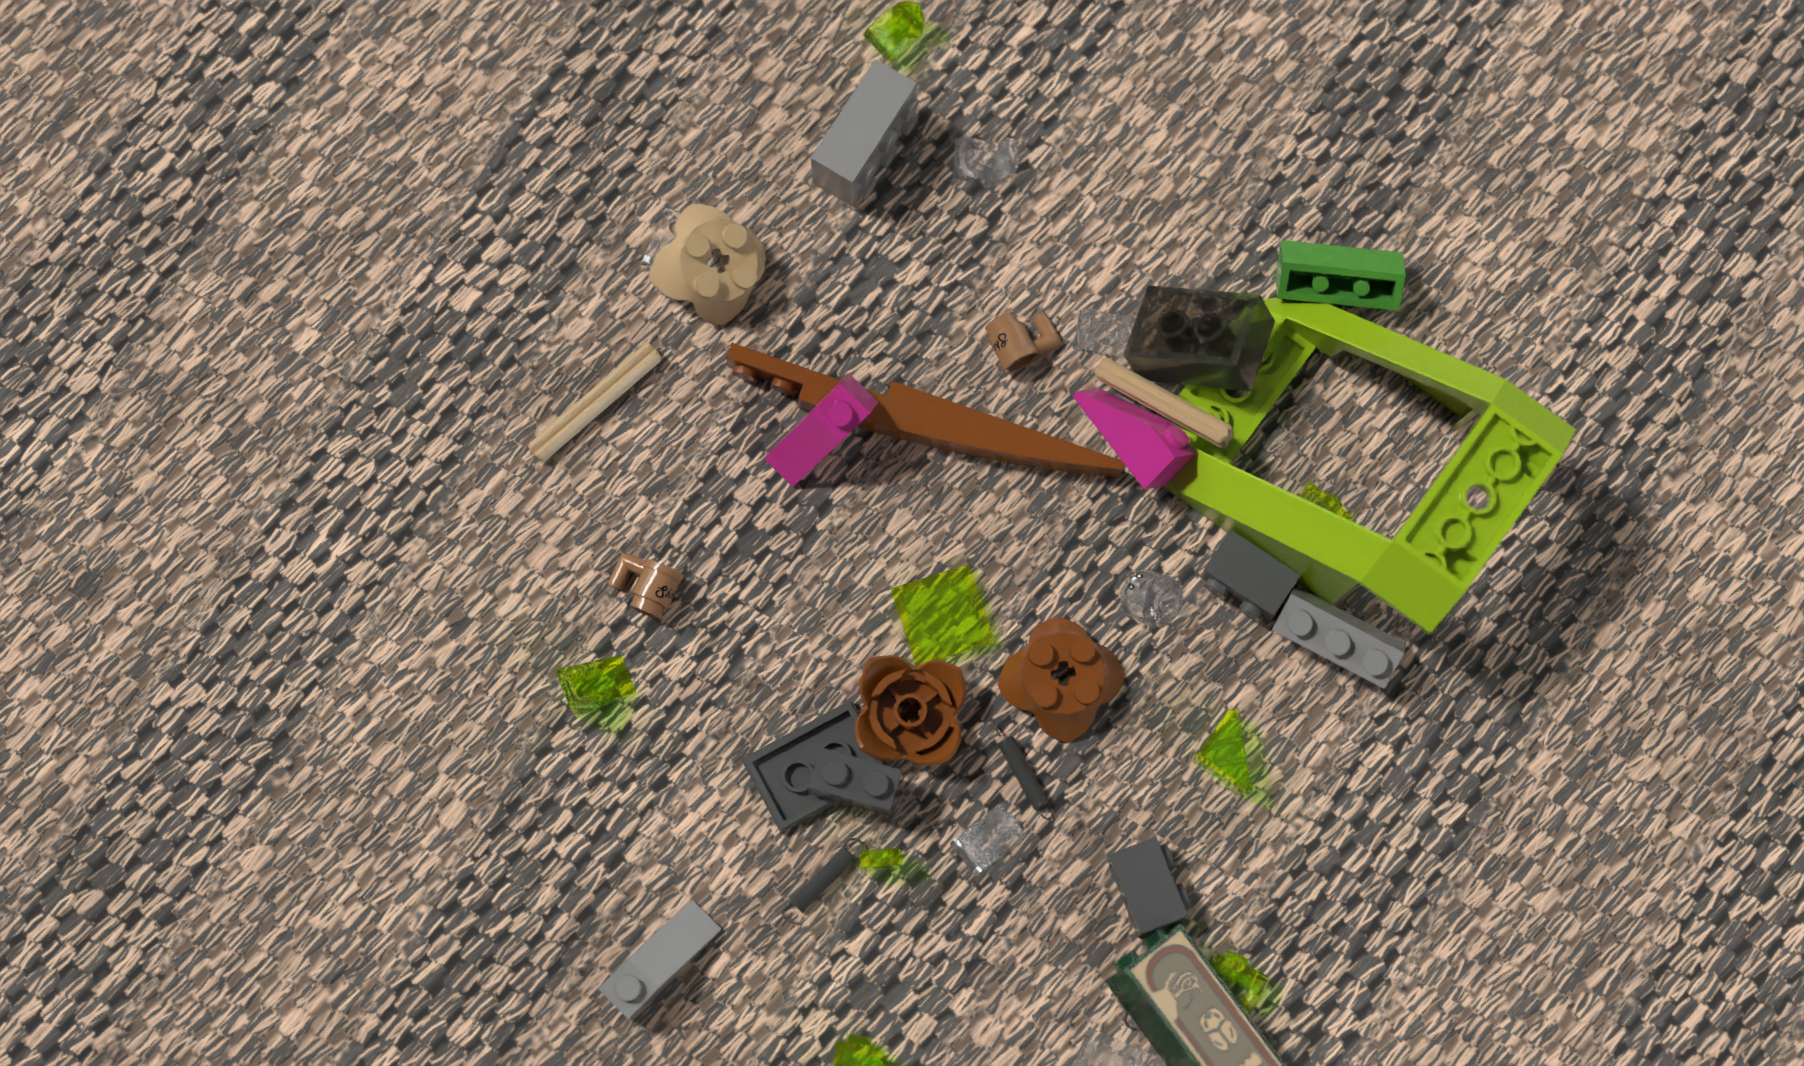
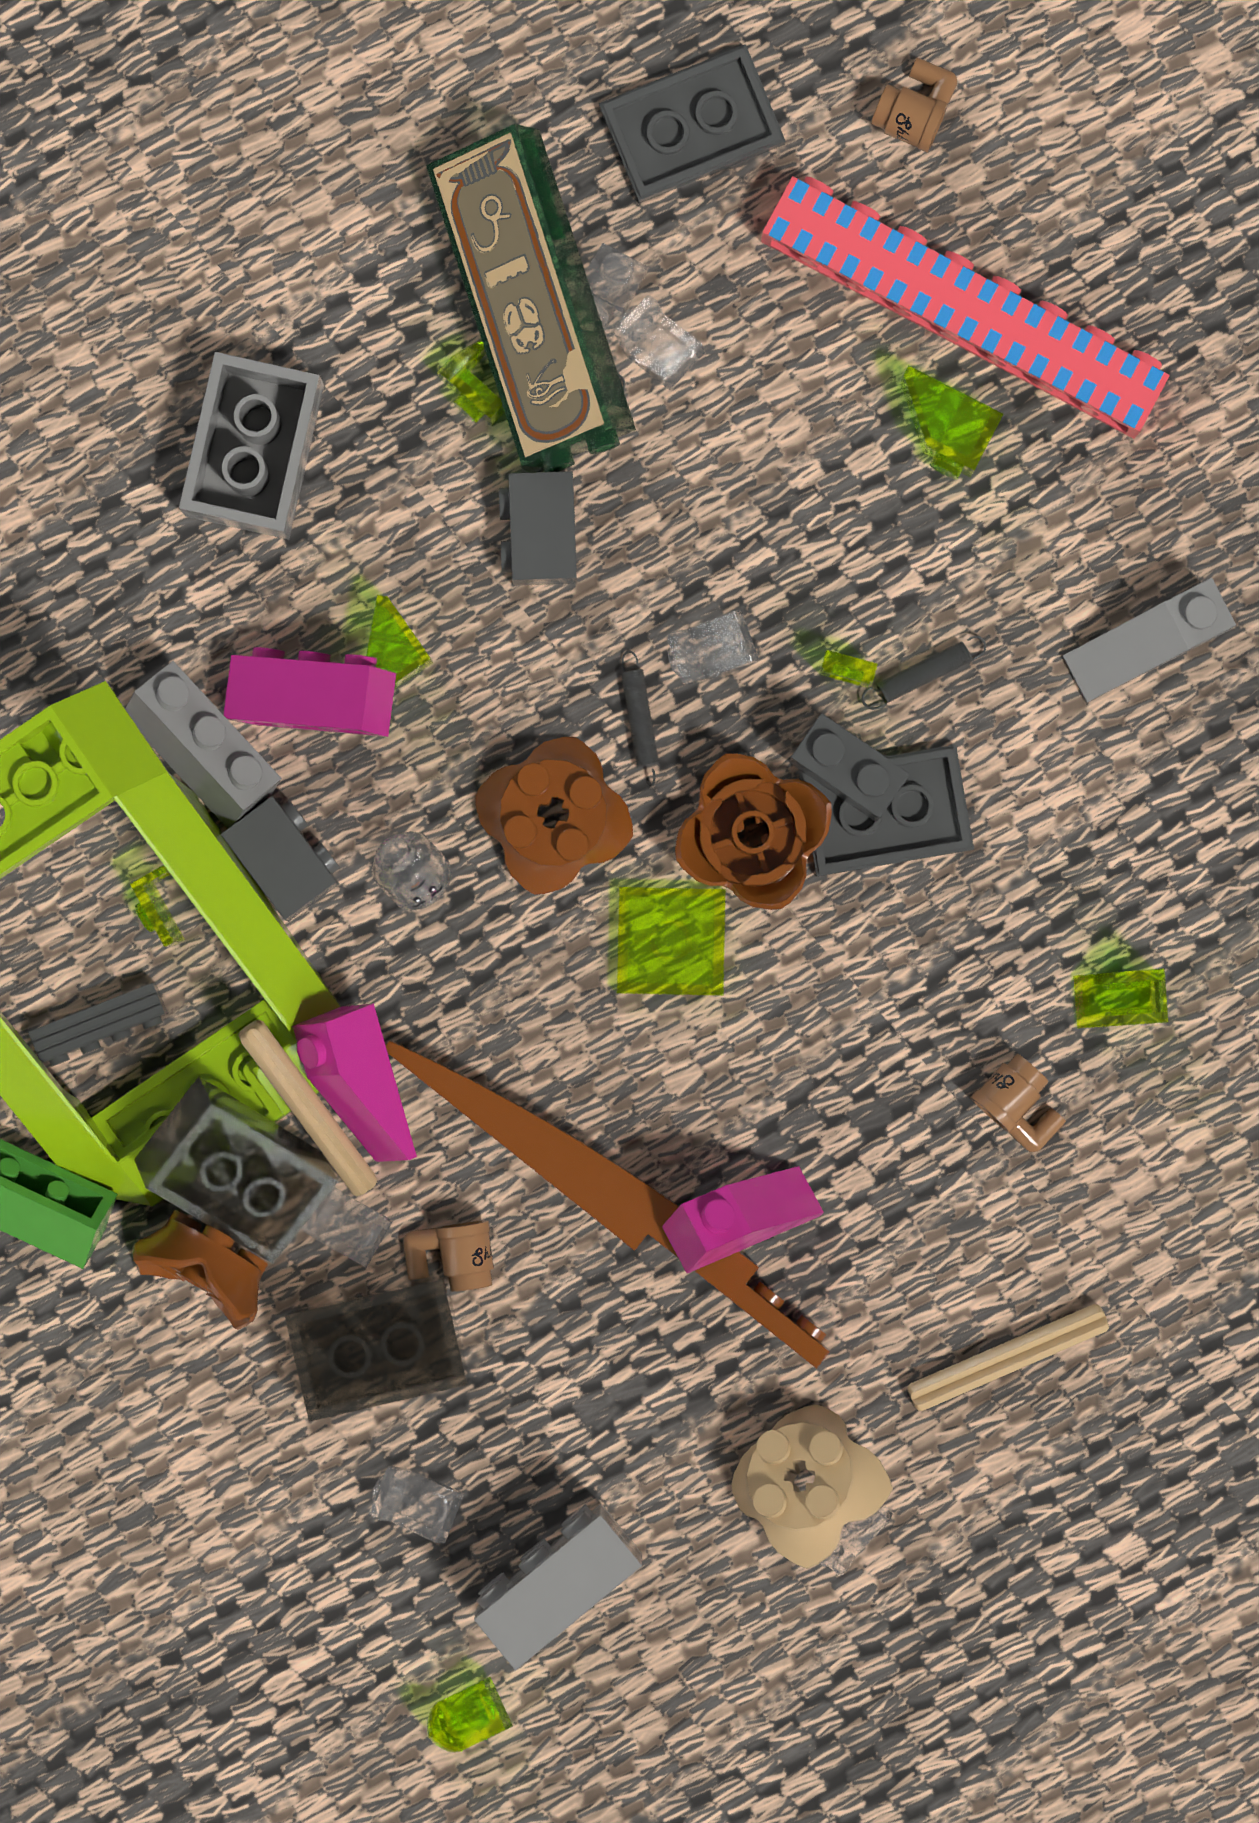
camera: 160 degrees left, 10 degrees up
none -> dark grey piece [28,983,168,1067]
none -> dark orange brick [133,1210,268,1330]
none -> light grey brick [179,352,324,540]
none -> dark pink brick [224,647,396,737]
none -> clear smoke brick [285,1276,470,1422]

